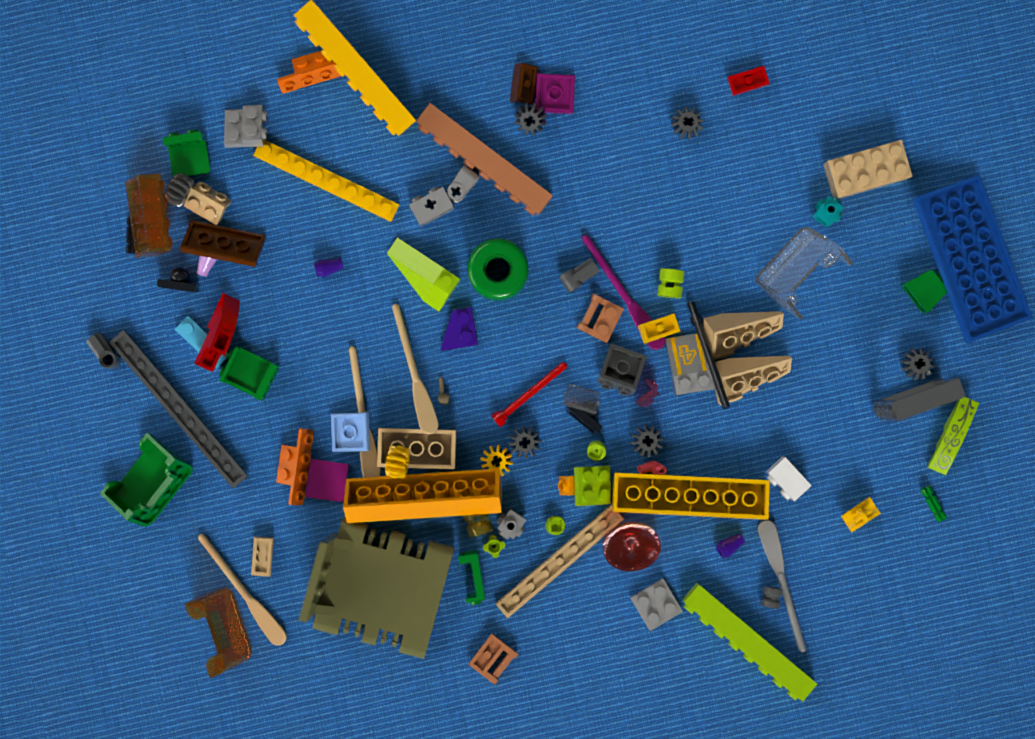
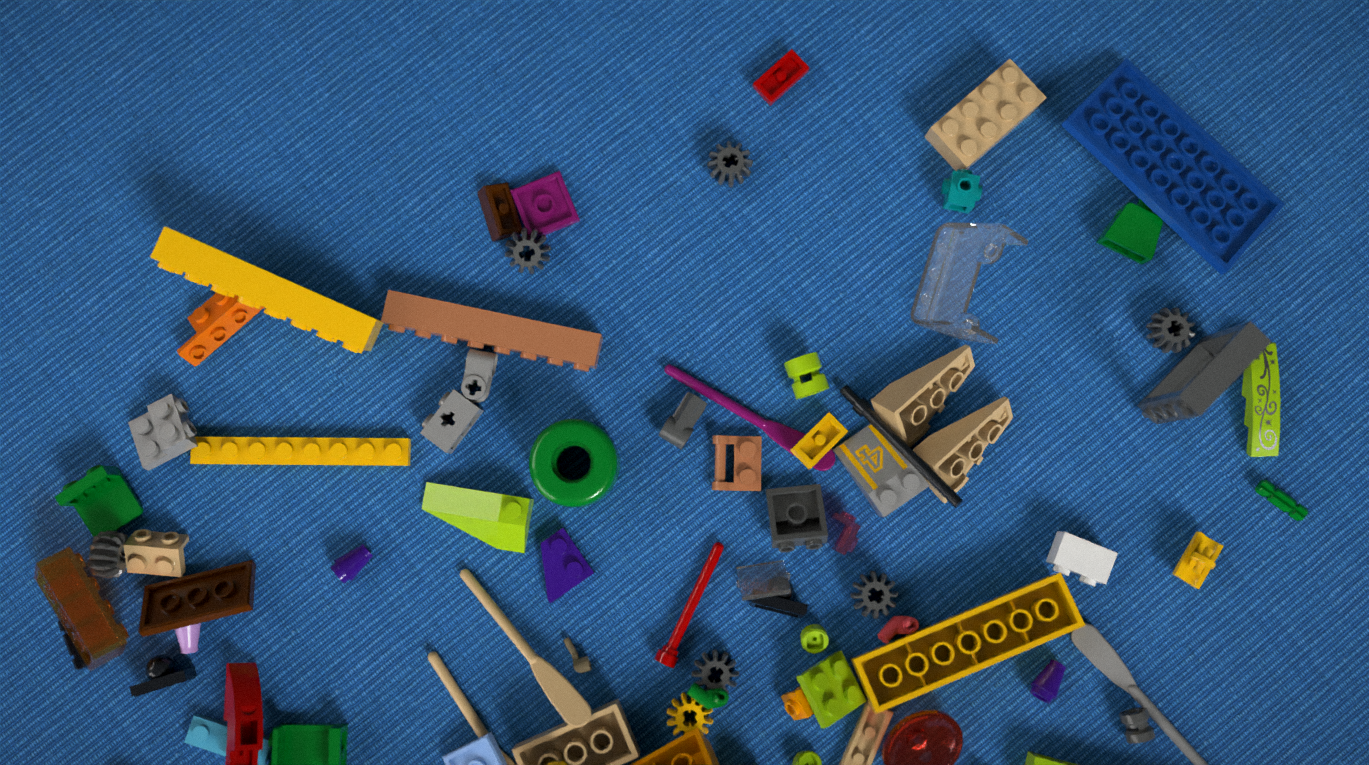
camera: 20 degrees left, 5 degrees down
none -> green arm [686,682,729,709]

